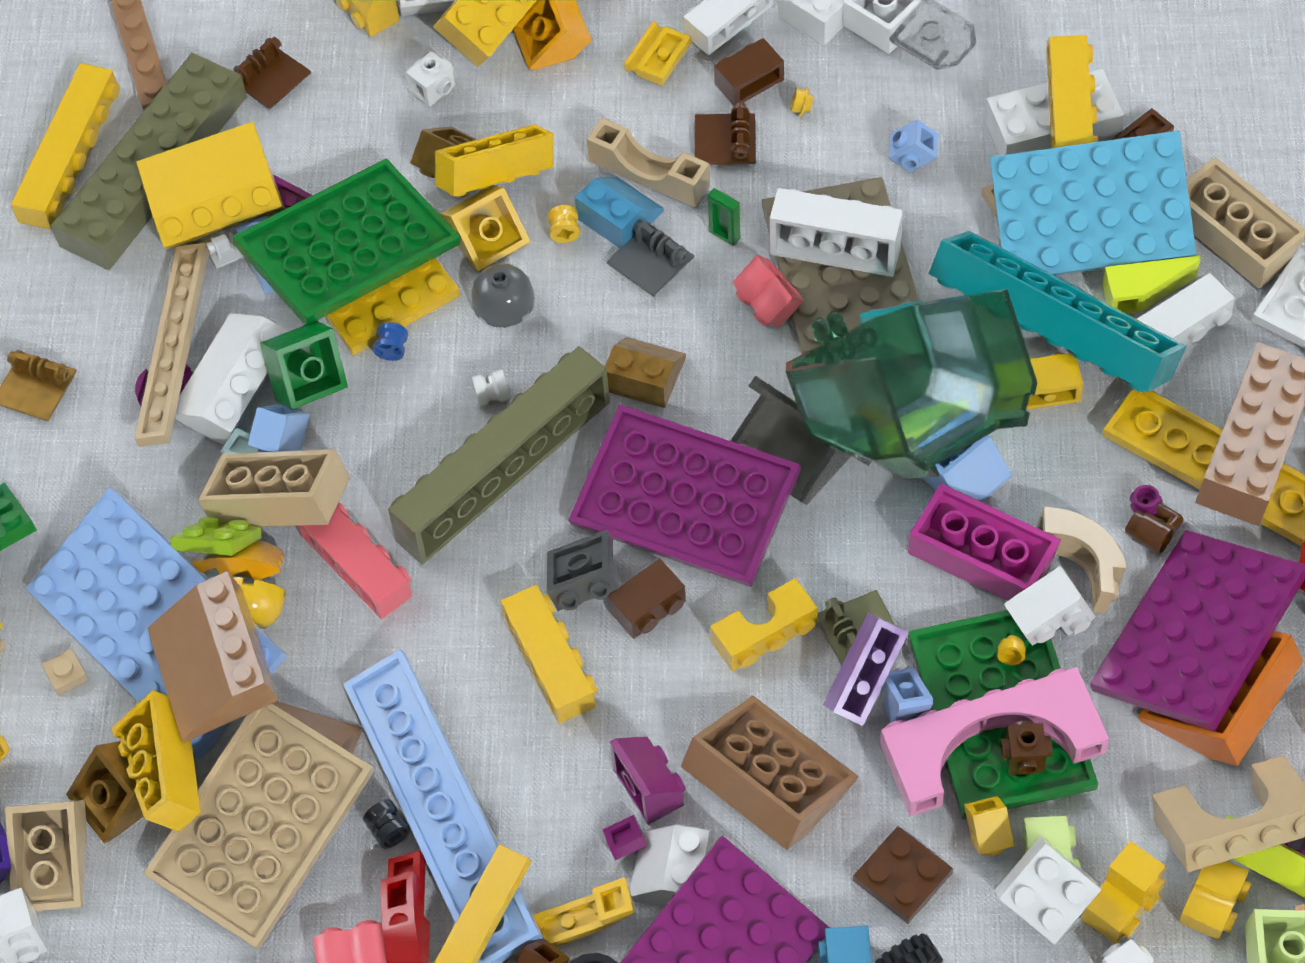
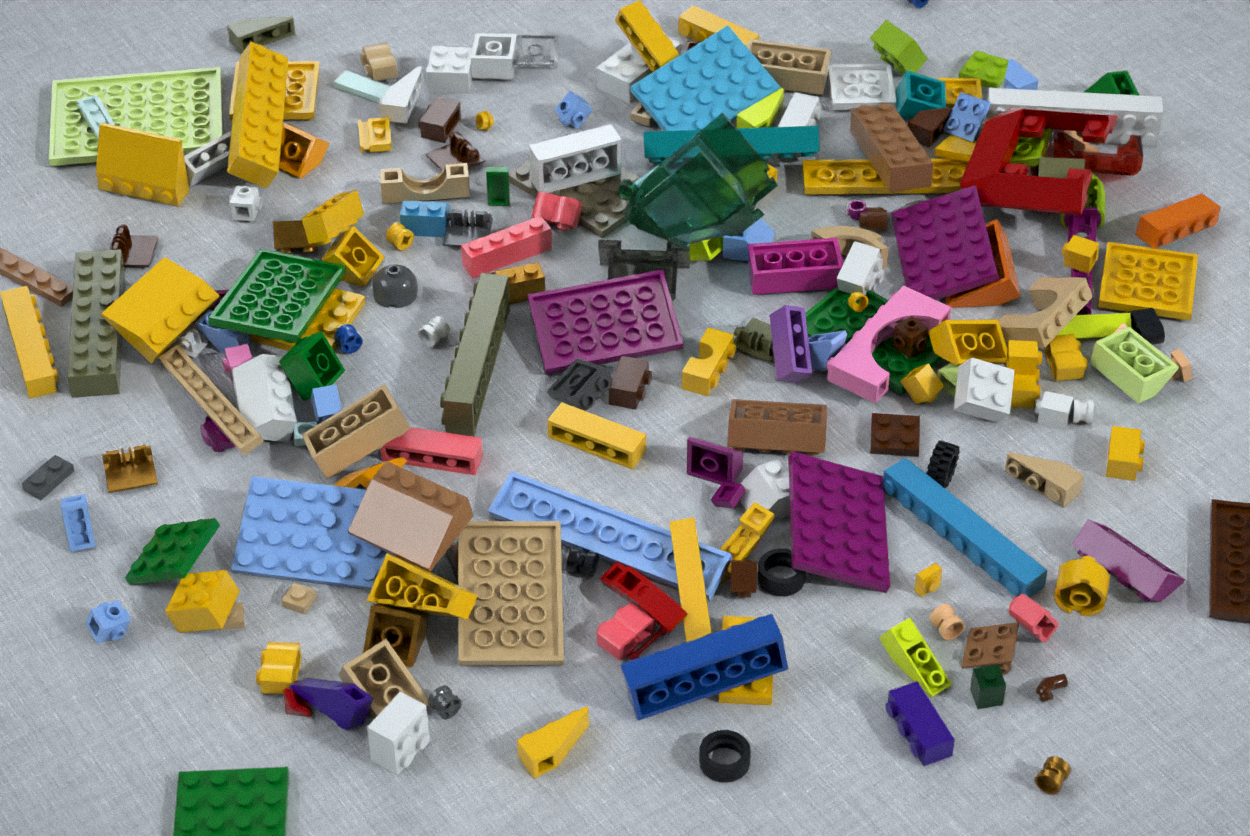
camera: 40 degrees left, 15 degrees down
lime plate [171,517,261,556] -> none
none -> bright pink brick [222,344,253,384]
none -> dark grey wheel [428,685,462,719]
none -> coral brick [461,216,552,278]
none -> yellow brick [678,5,759,47]
none -> yellow slope [928,319,1007,365]

